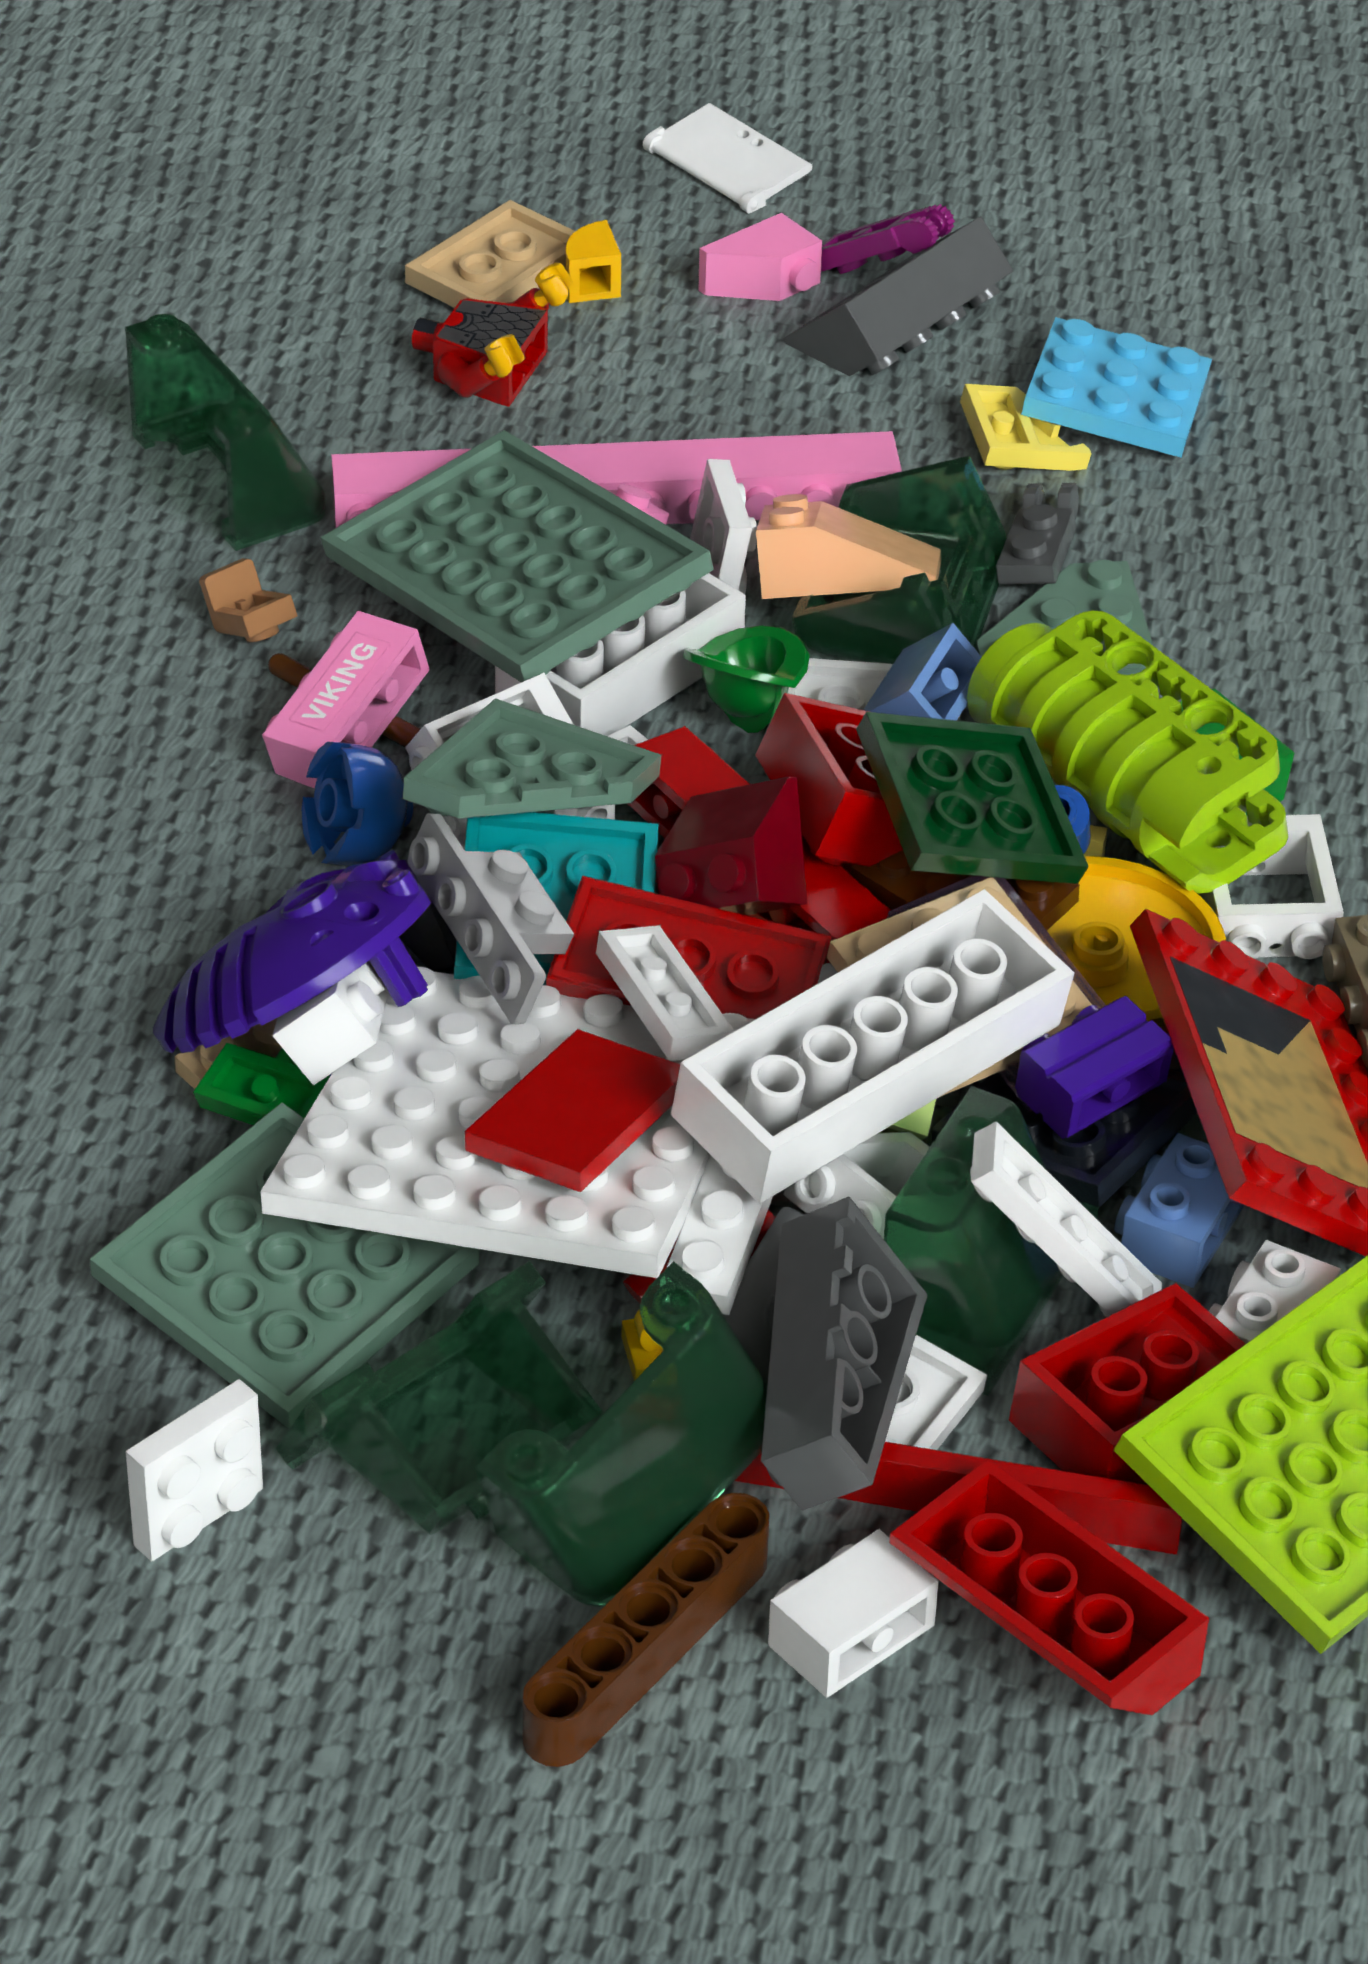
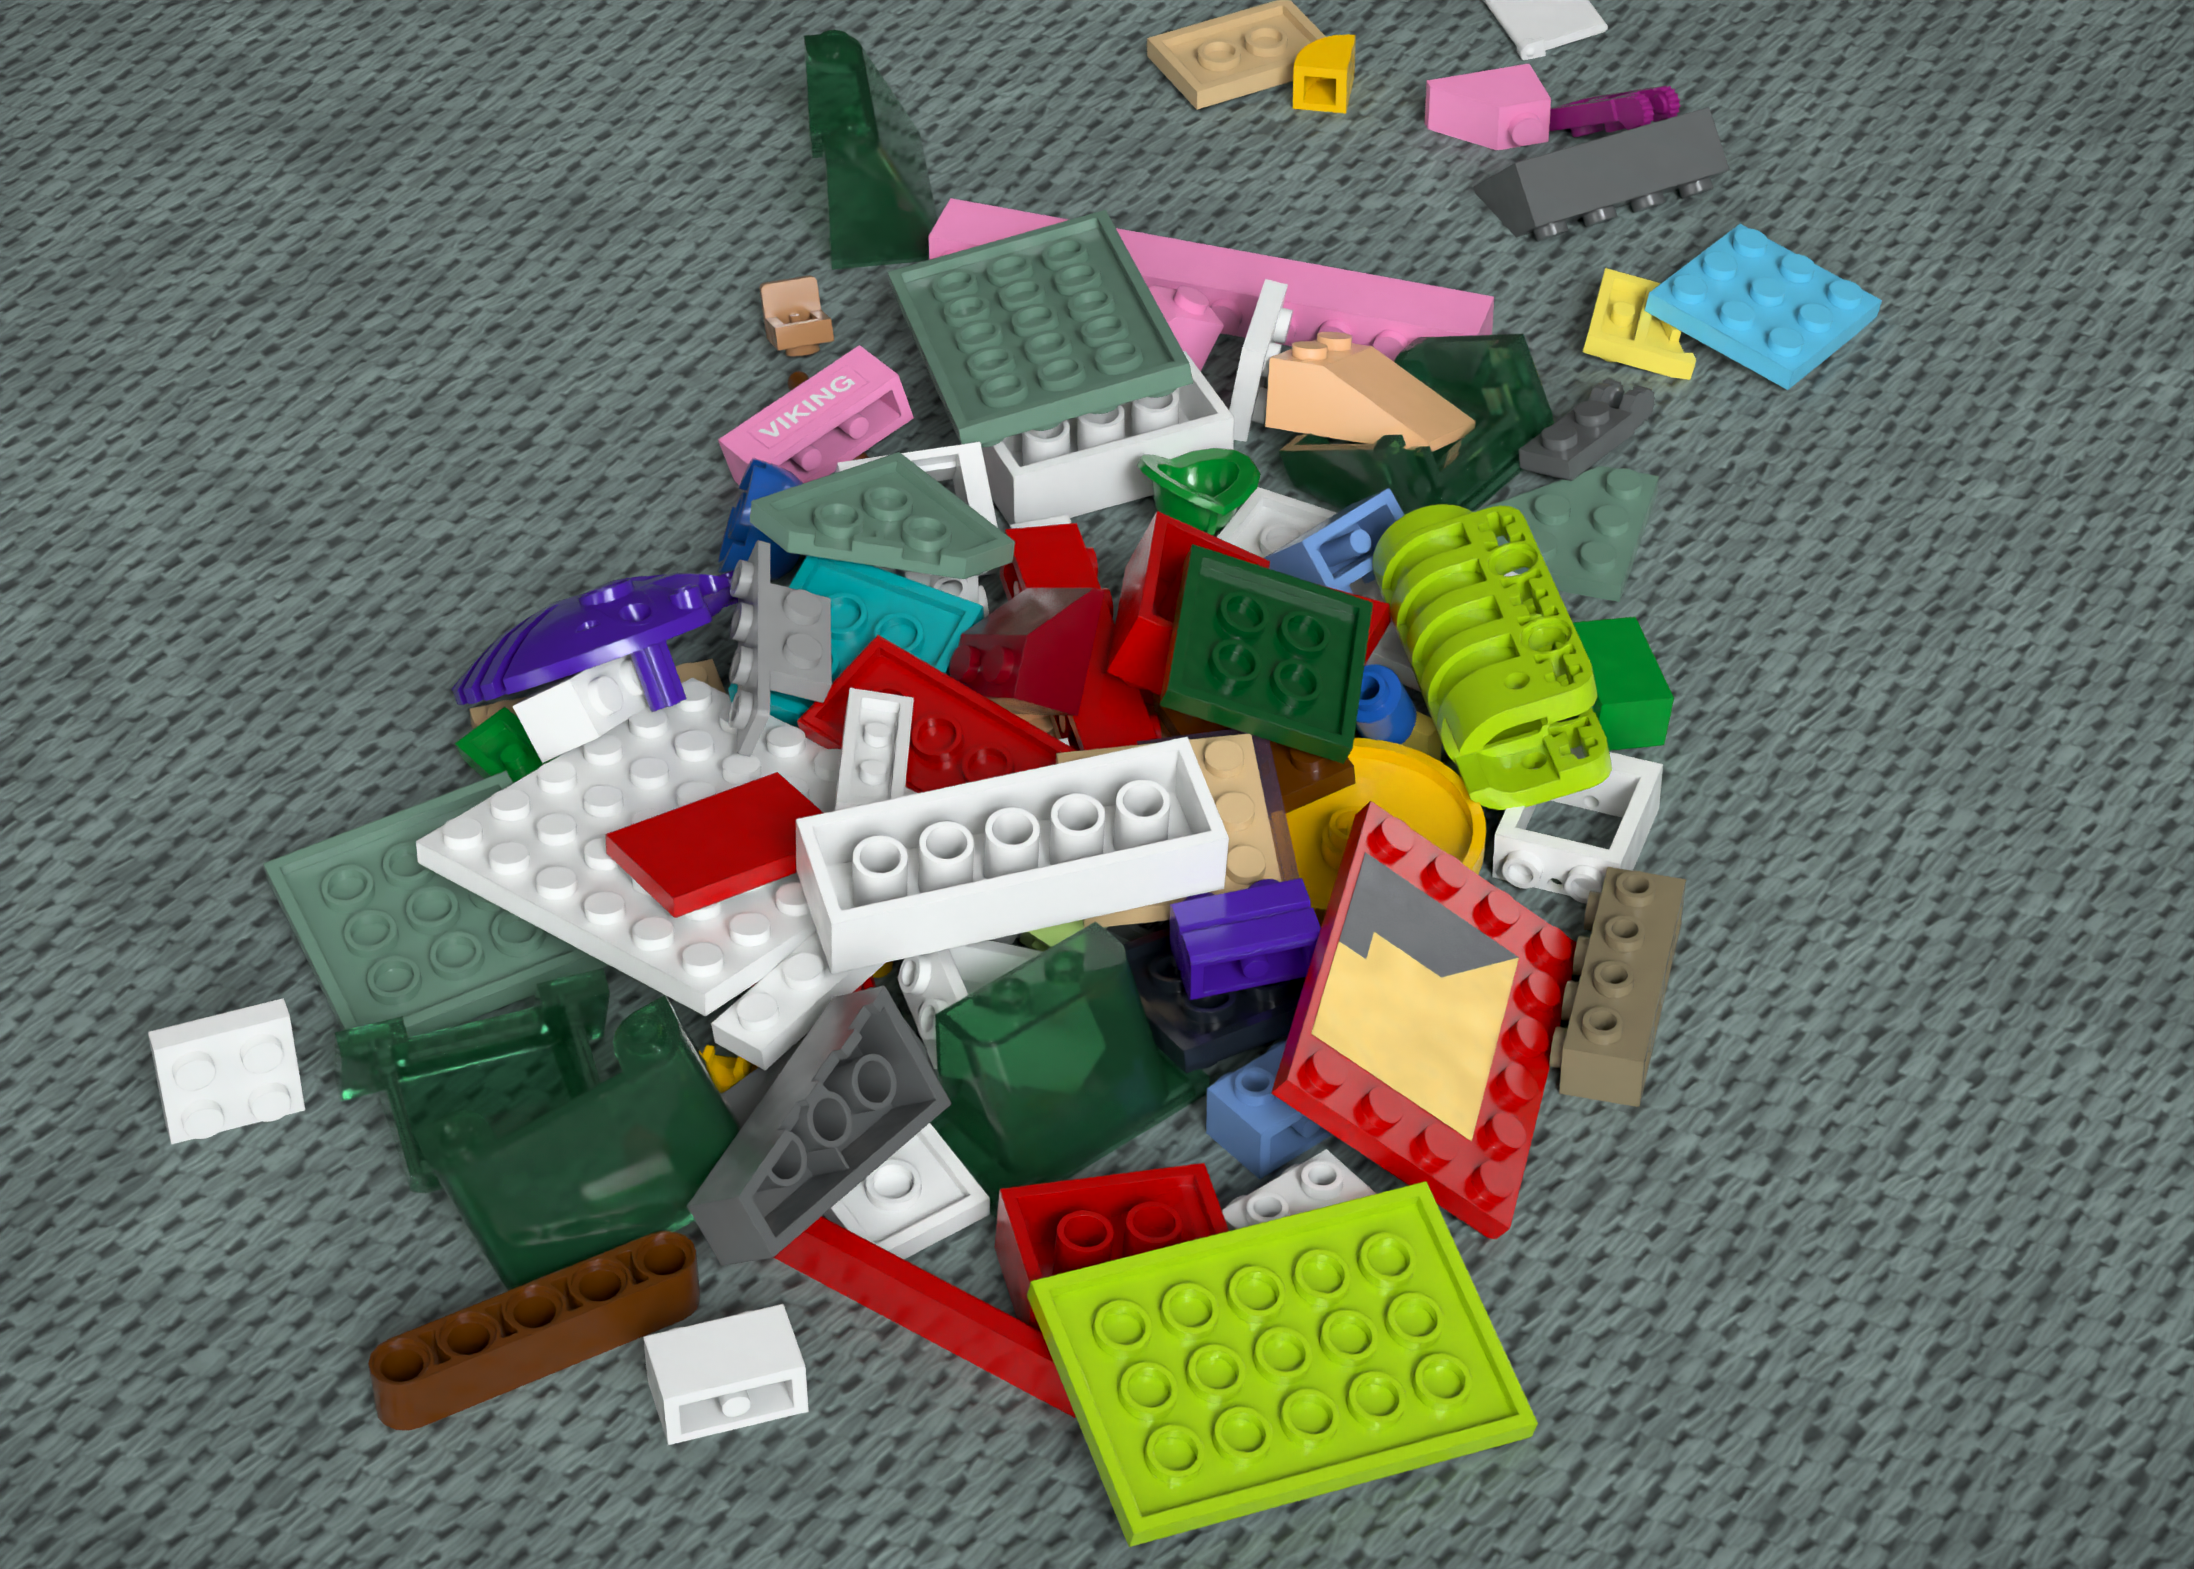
camera: 25 degrees right, 0 degrees up
torso [411,263,572,407] -> none
red slope [889,1458,1209,1715] -> none
white plate [970,1122,1162,1317] -> none

